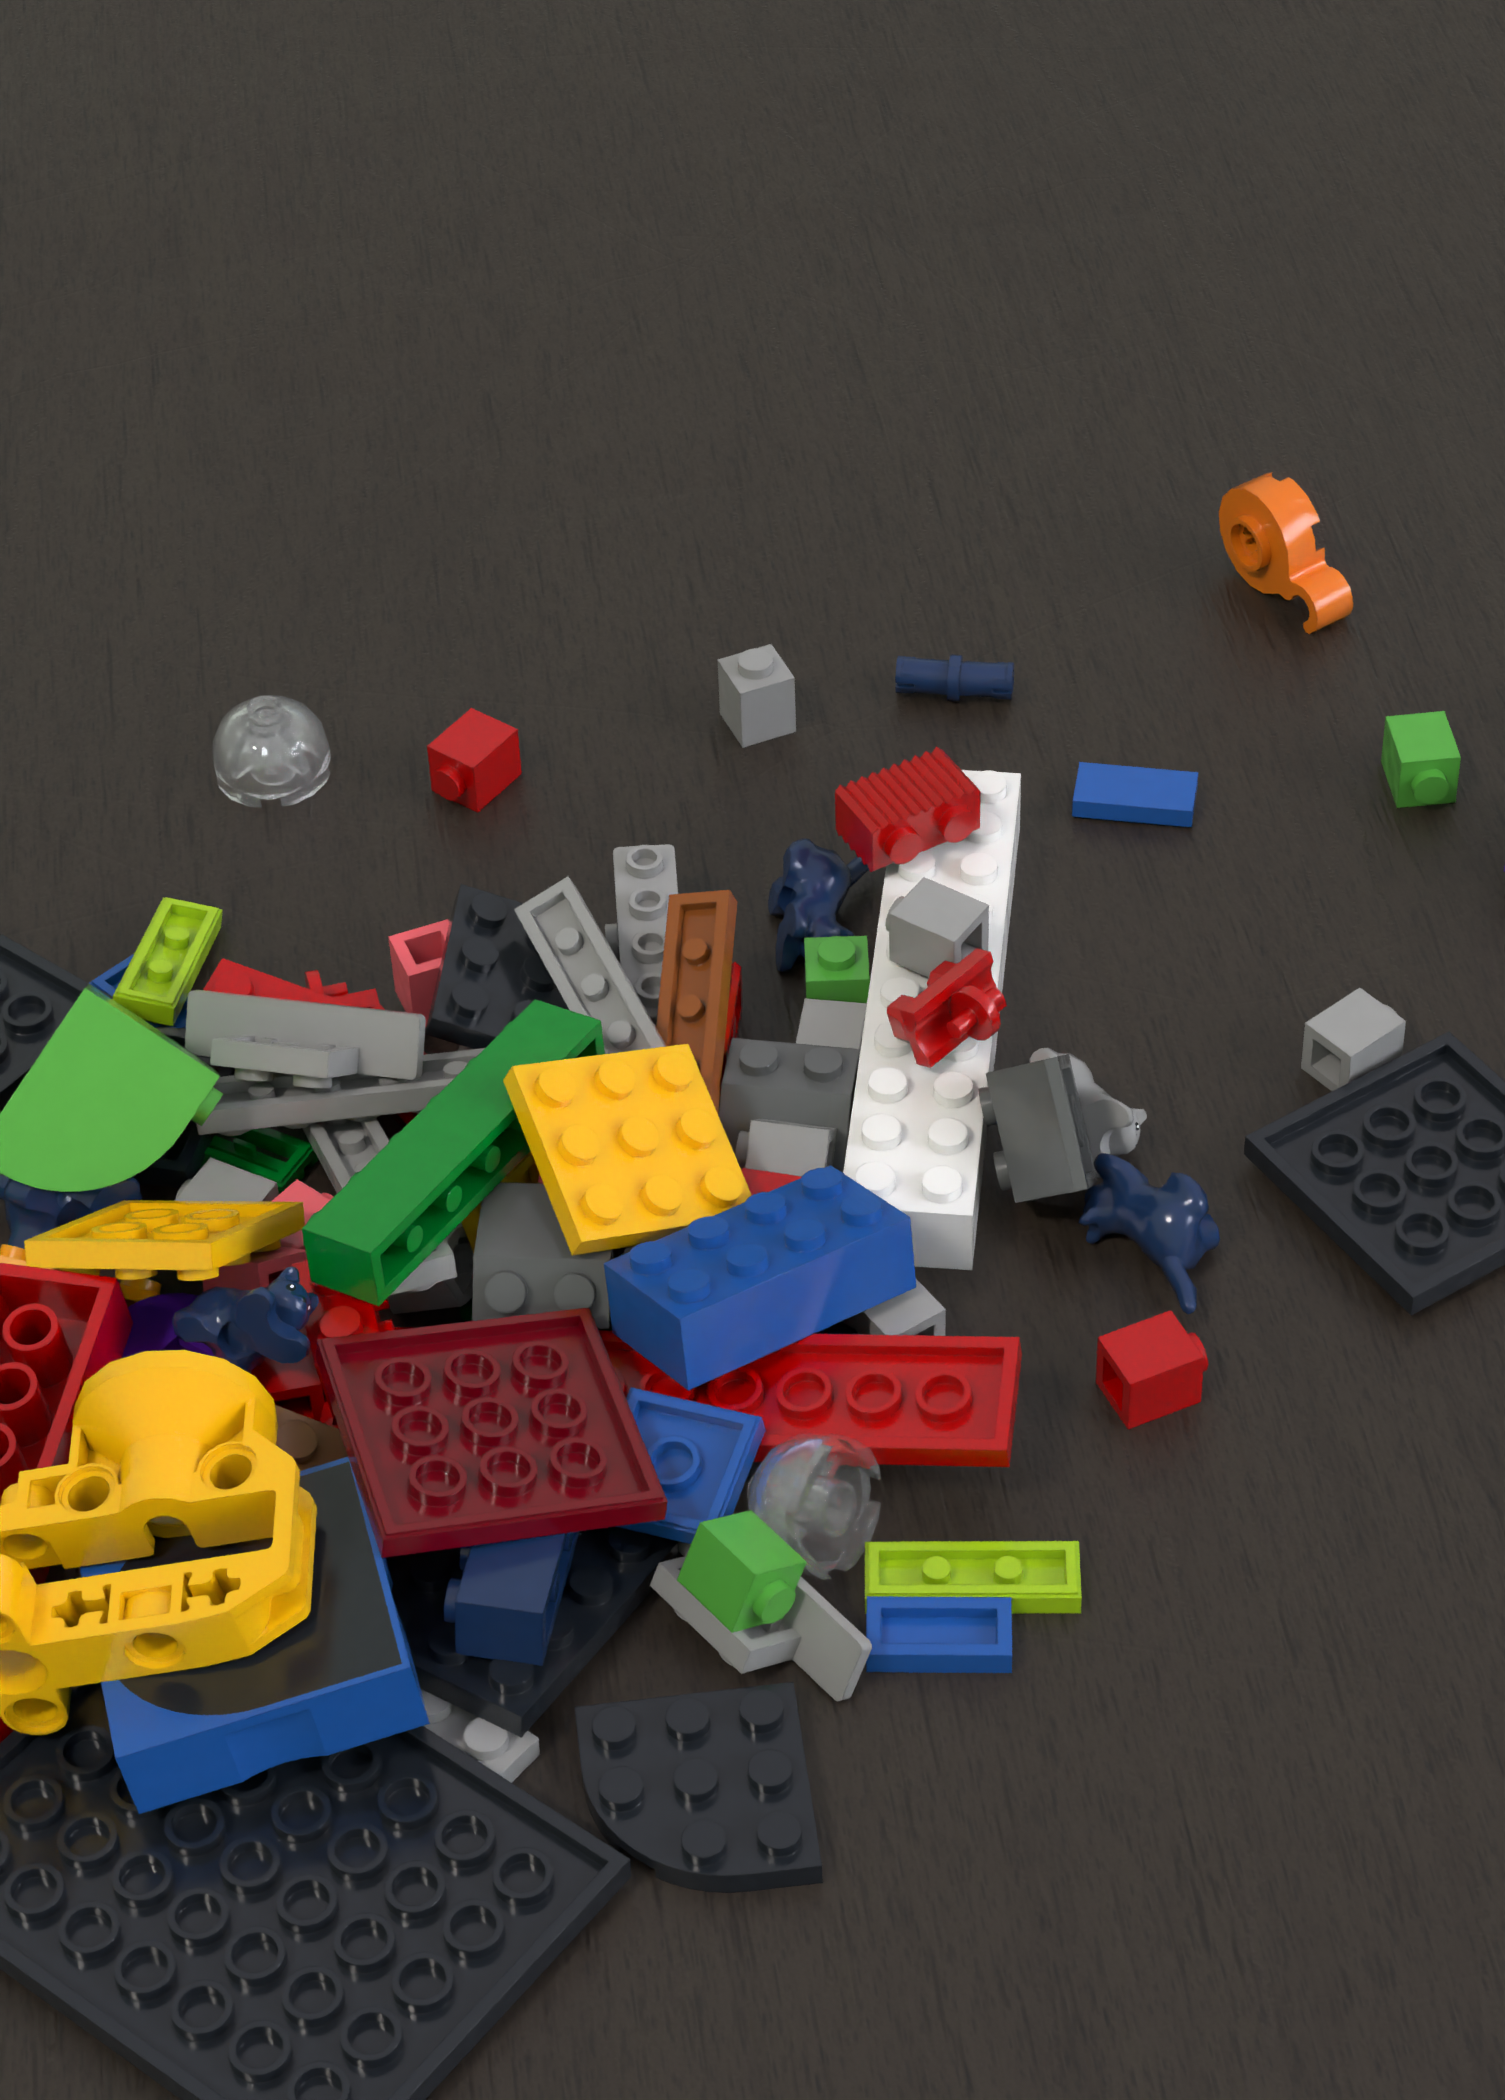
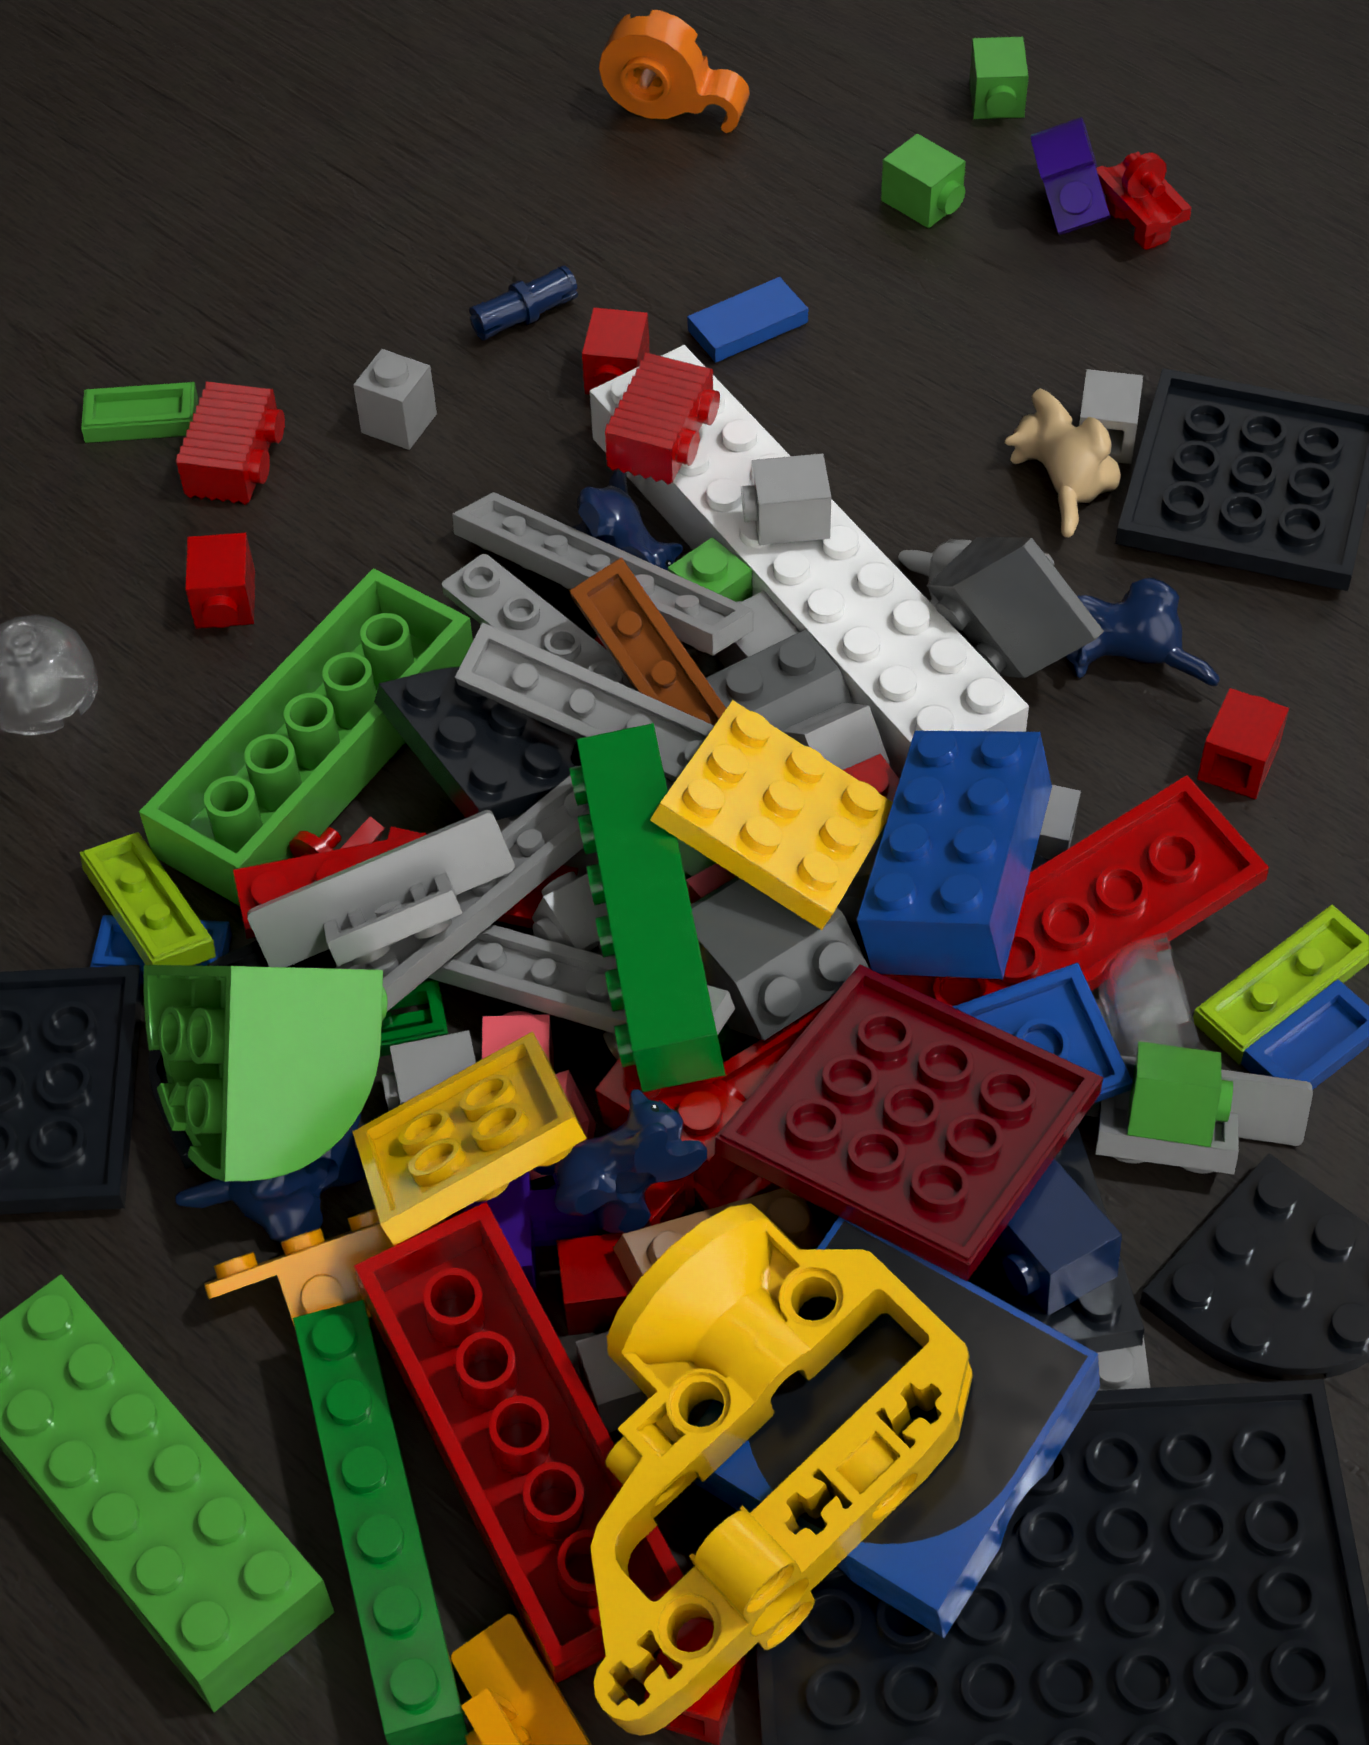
camera: 40 degrees left, 10 degrees up
coral brick [388,919,450,1028] -> none
red hips [887,948,1007,1068] -> none
none -> bright green tile [81,382,198,443]
none -> bright green brick [139,568,473,906]
none -> red brick [176,381,285,505]
none -> light grey plate [452,492,753,656]
none -> red brick [582,308,650,395]
none -> tan animal [1005,388,1121,538]

